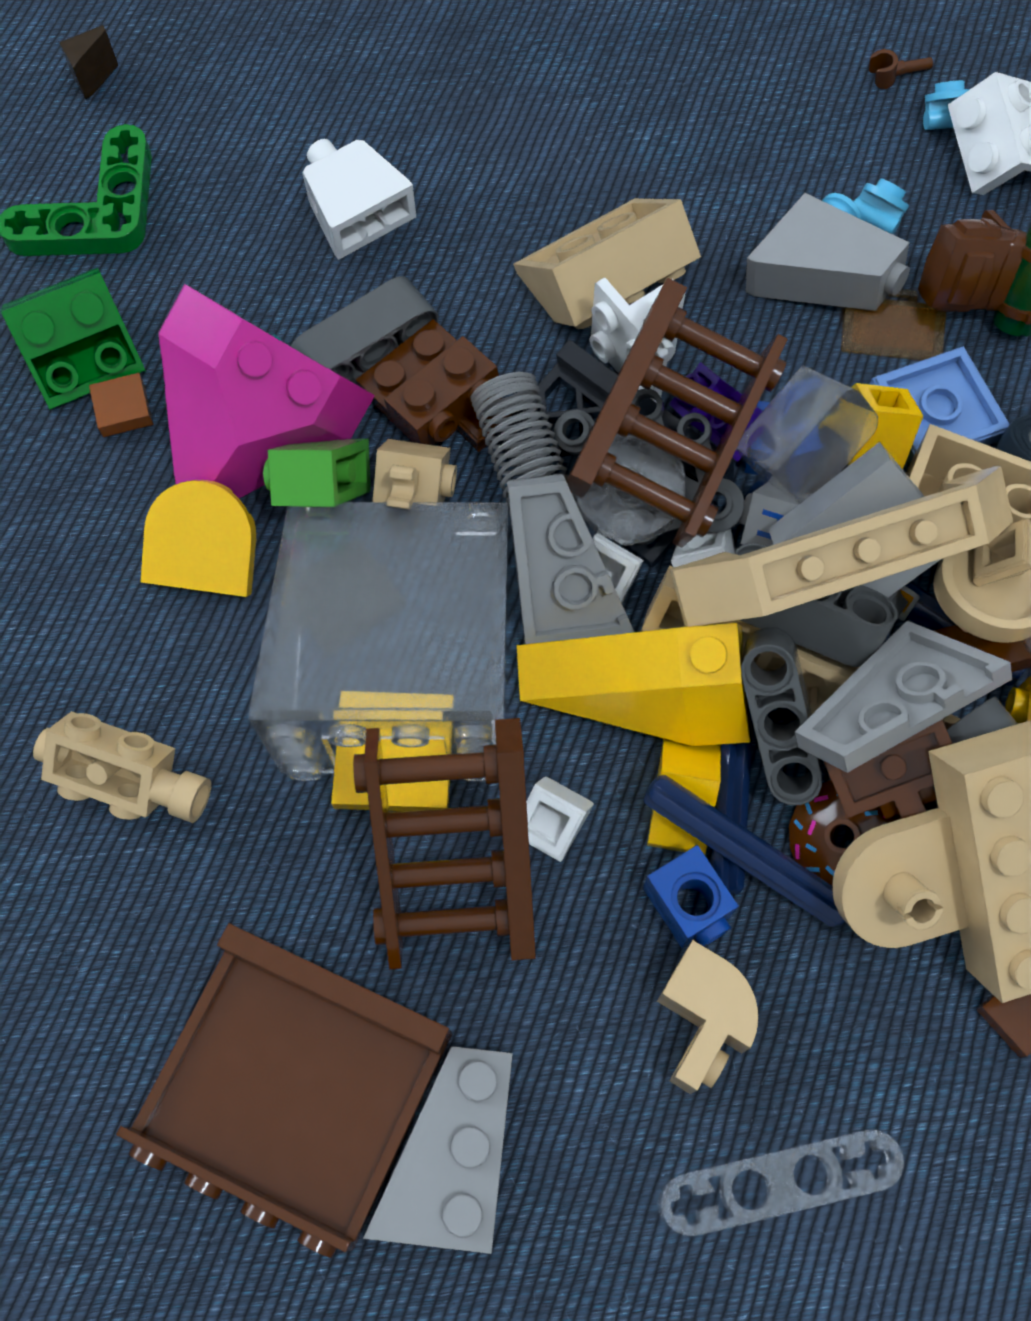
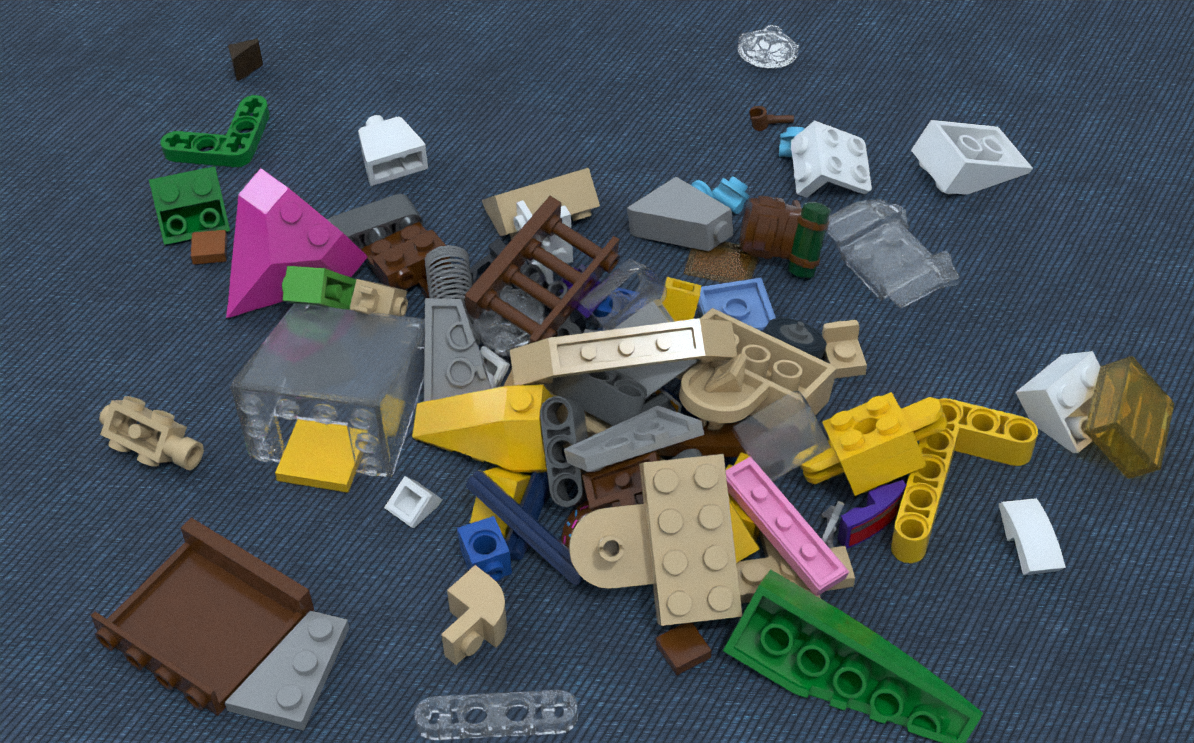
camera: 10 degrees right, 20 degrees down
yellow tile [141,480,256,597] -> none
reddish brown fence [353,718,536,970] -> none

